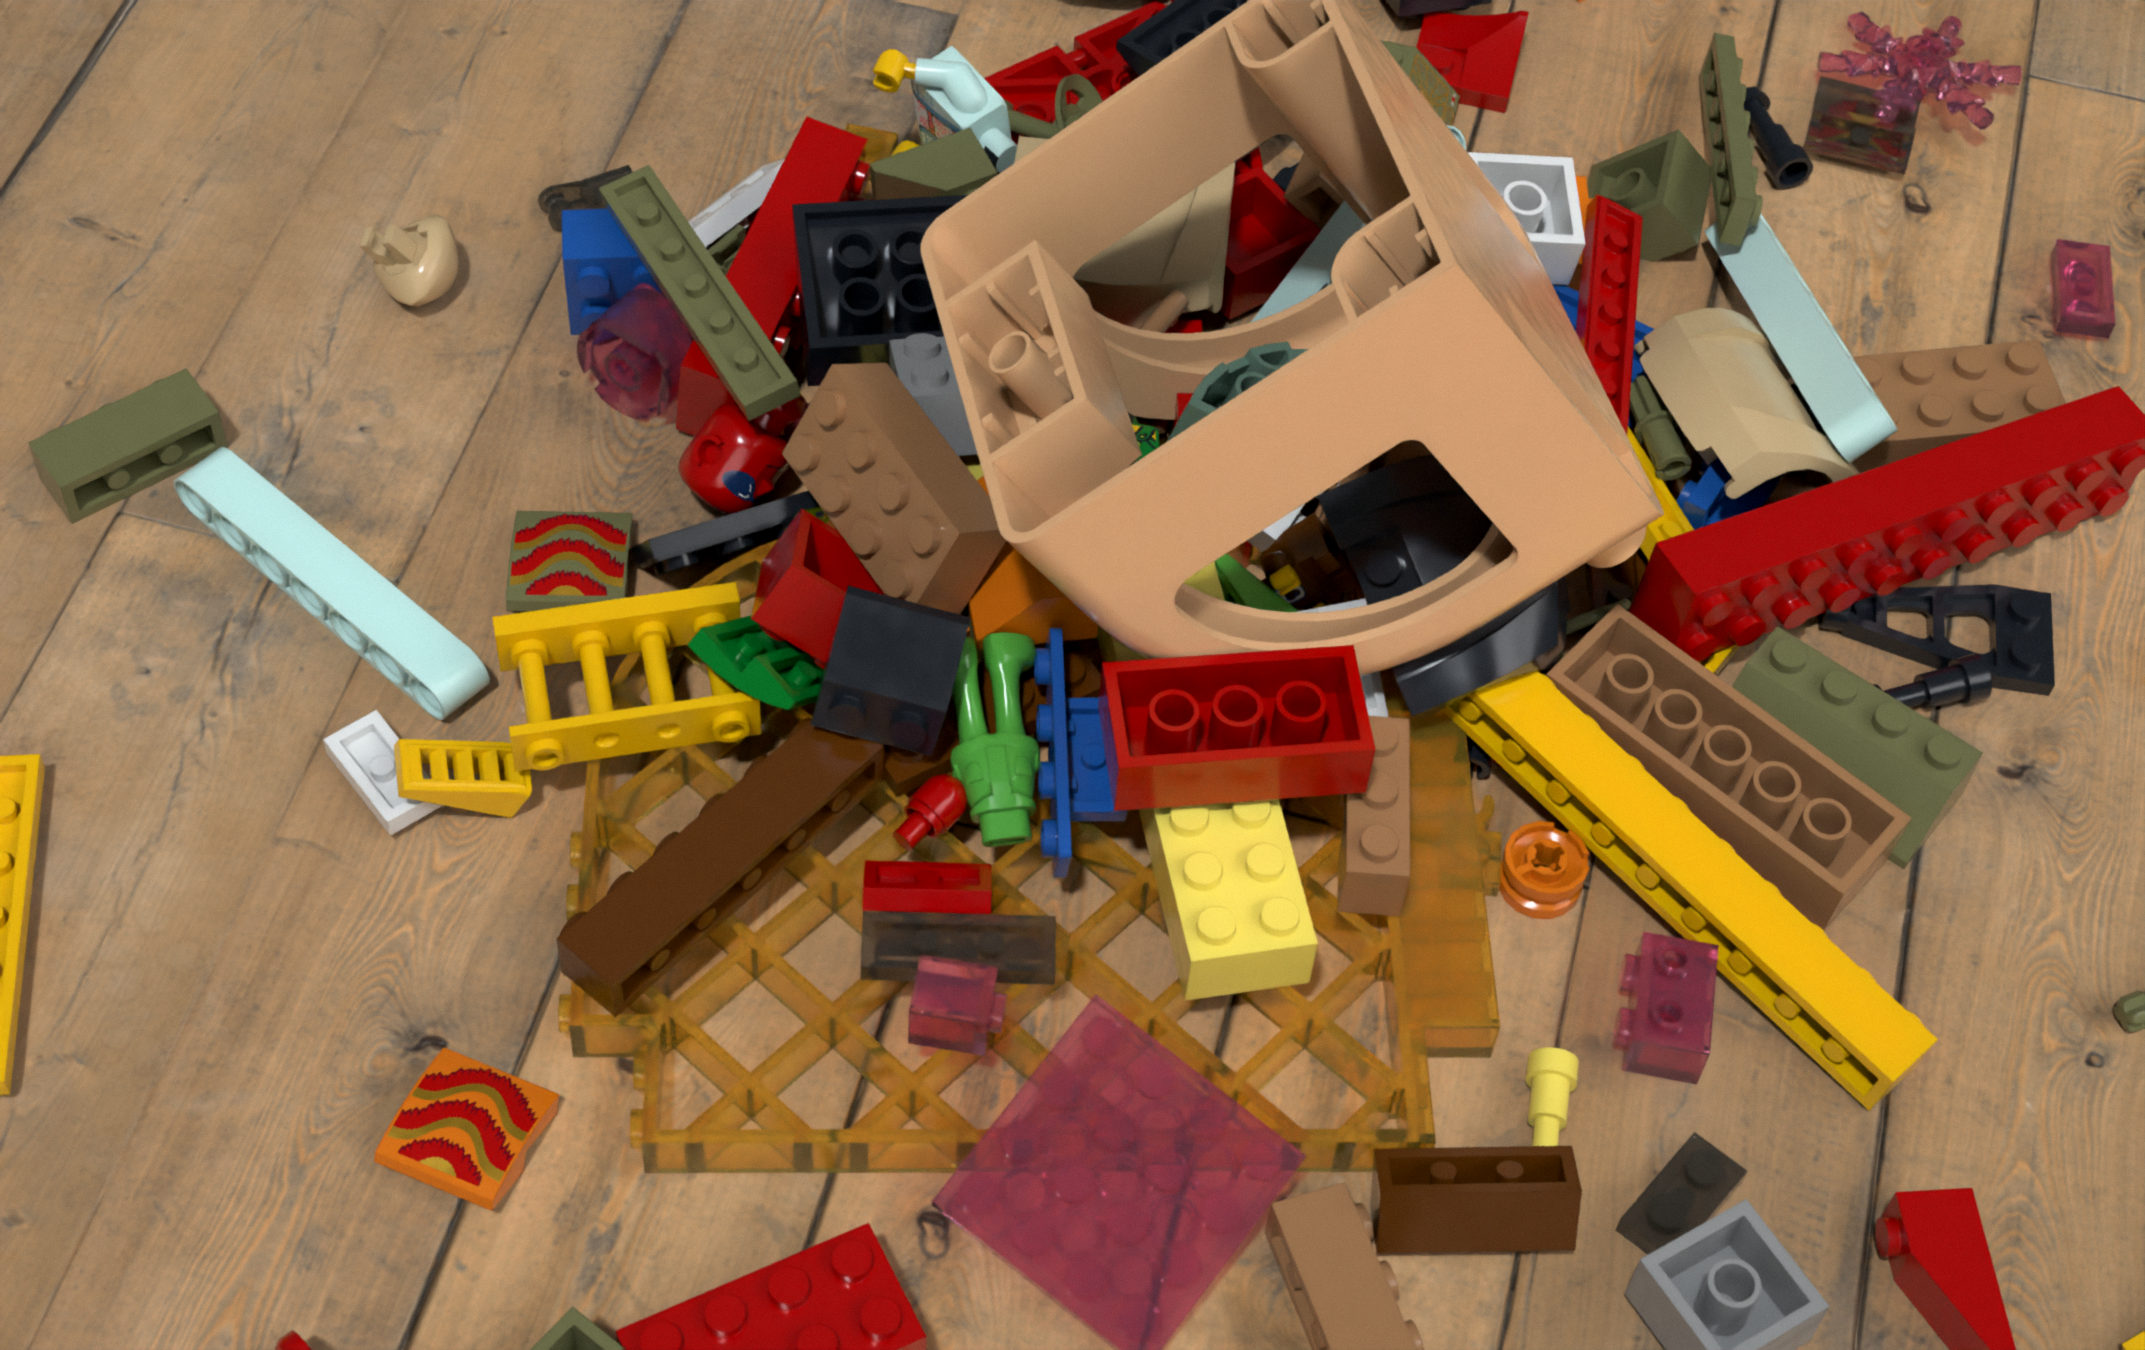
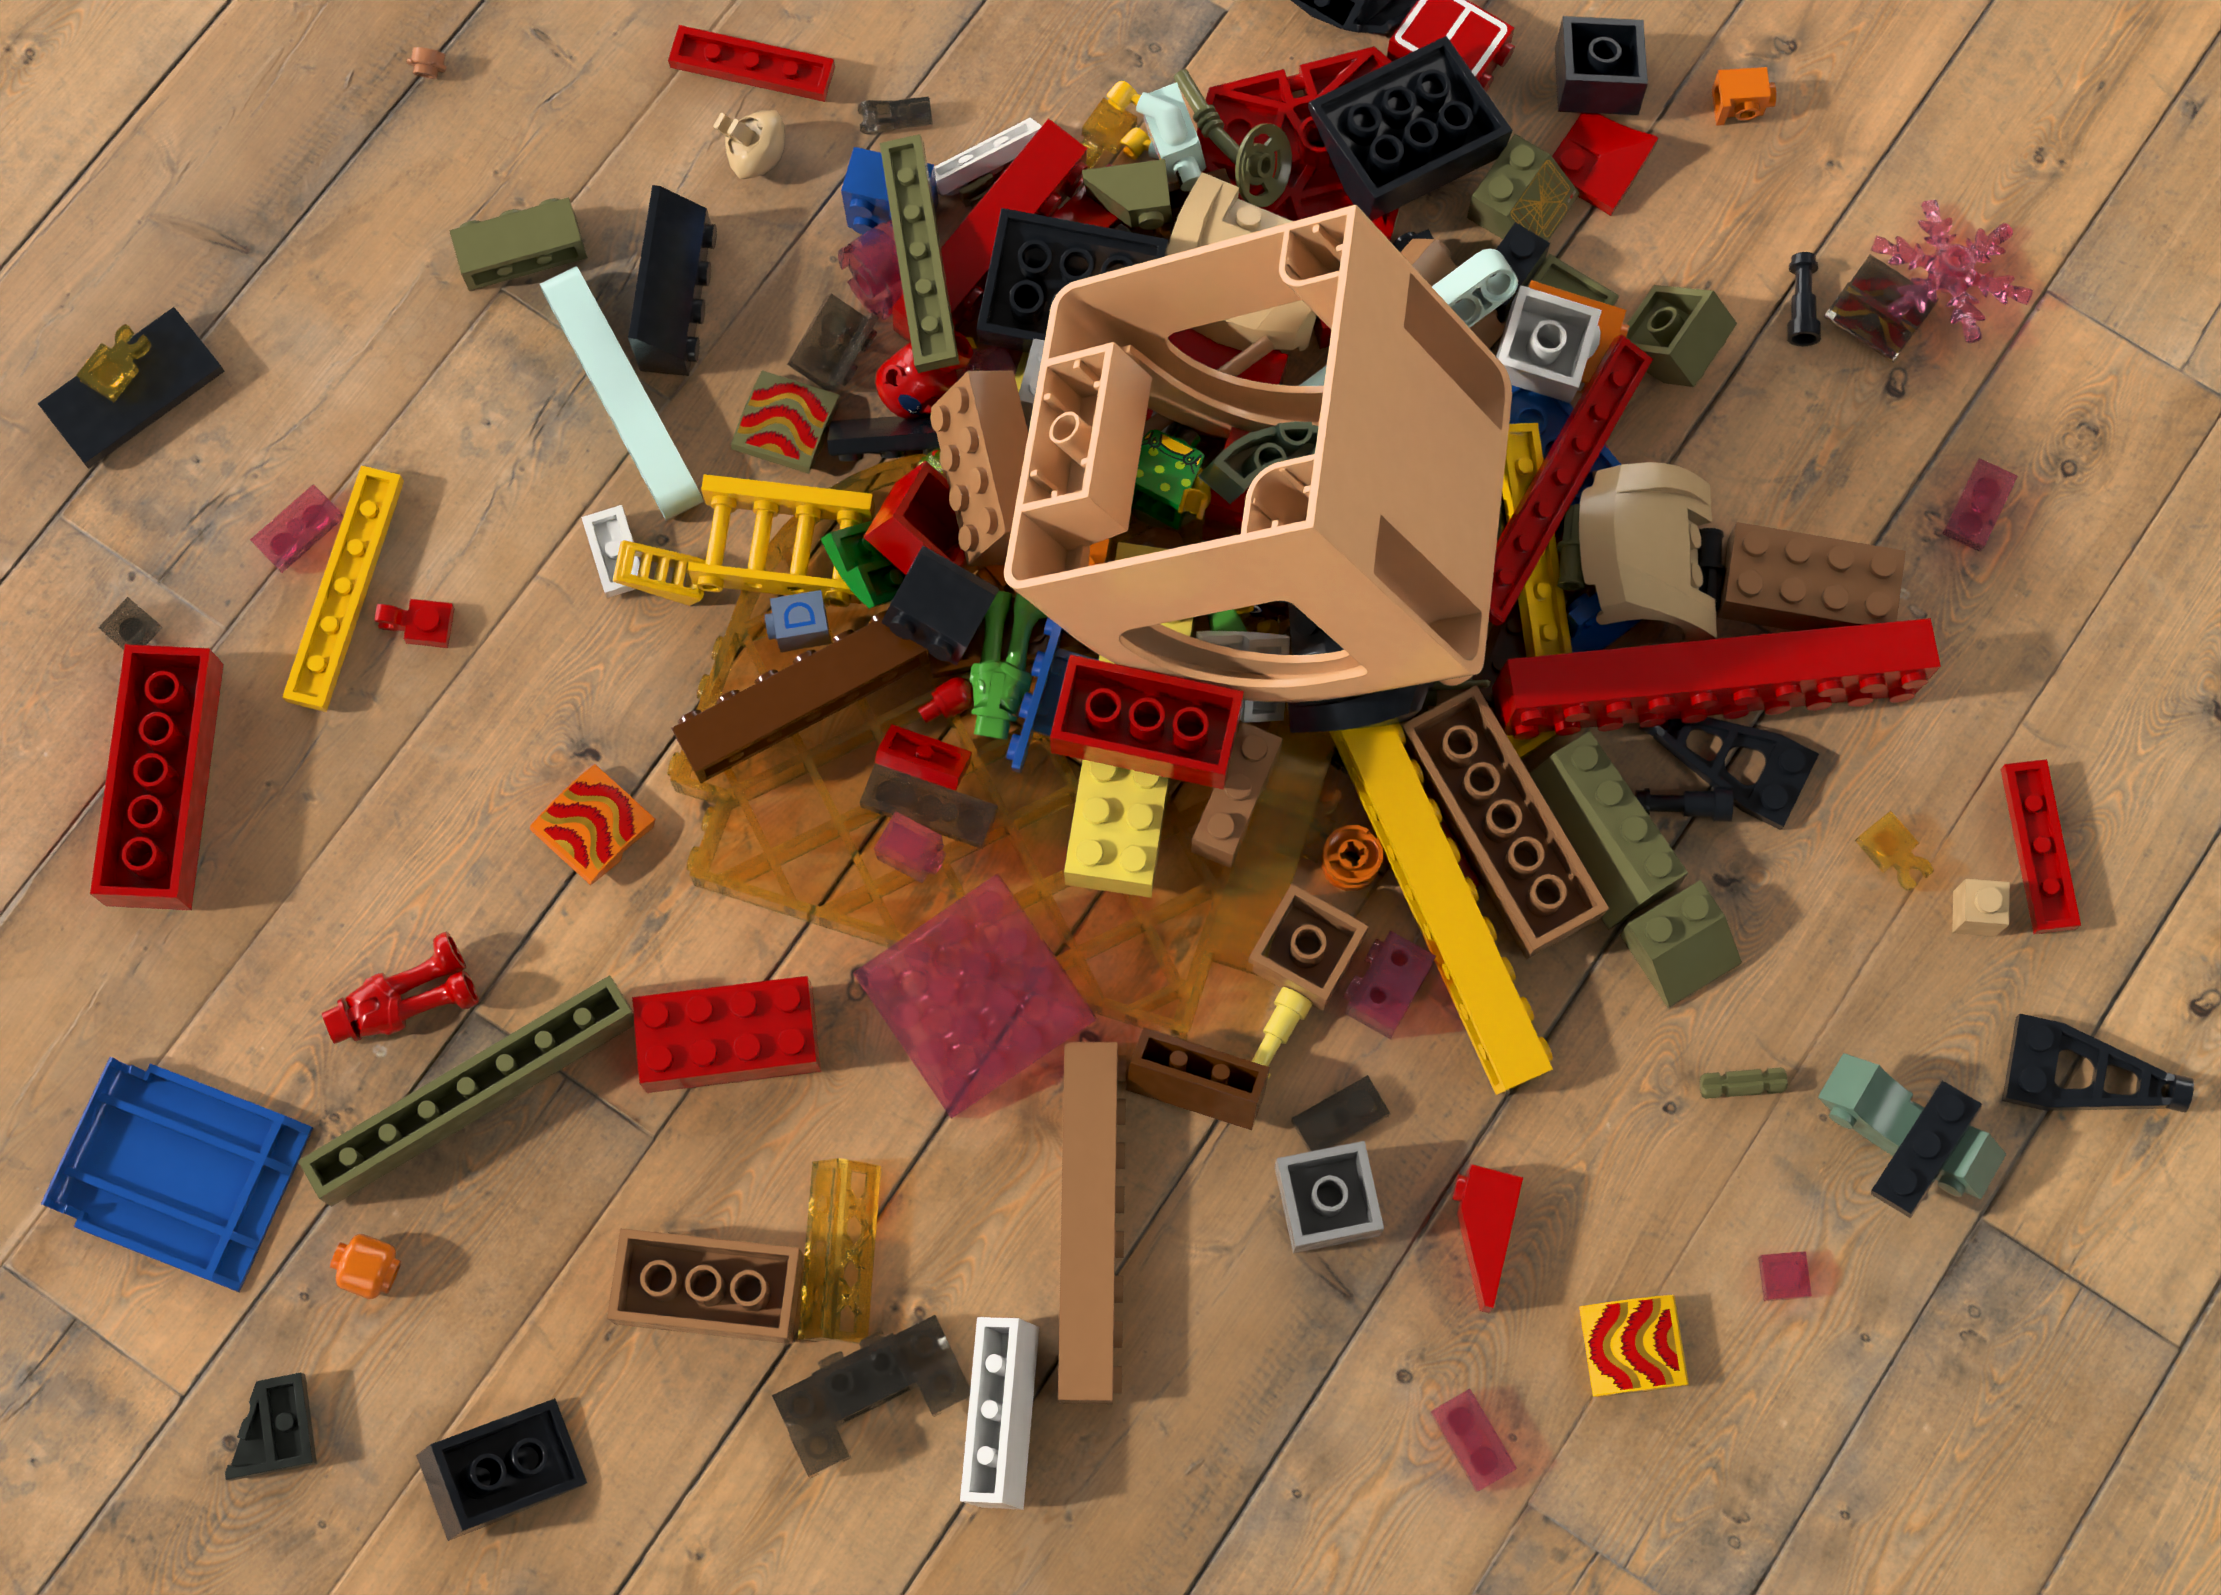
camera: 25 degrees right, 20 degrees up
olive plate [1699,33,1762,247] -> none
light aqua beam [1704,214,1898,463] -> none
none -> red plate [374,599,455,648]
none -> black slope [628,185,717,376]
none -> red plate [668,25,835,102]
none -> sand blue brick [765,590,831,652]
none -> clear smoke bracket [787,293,879,391]
none -> medium nougat brick [1247,884,1369,1011]
none -> olive slope [1620,880,1742,1008]

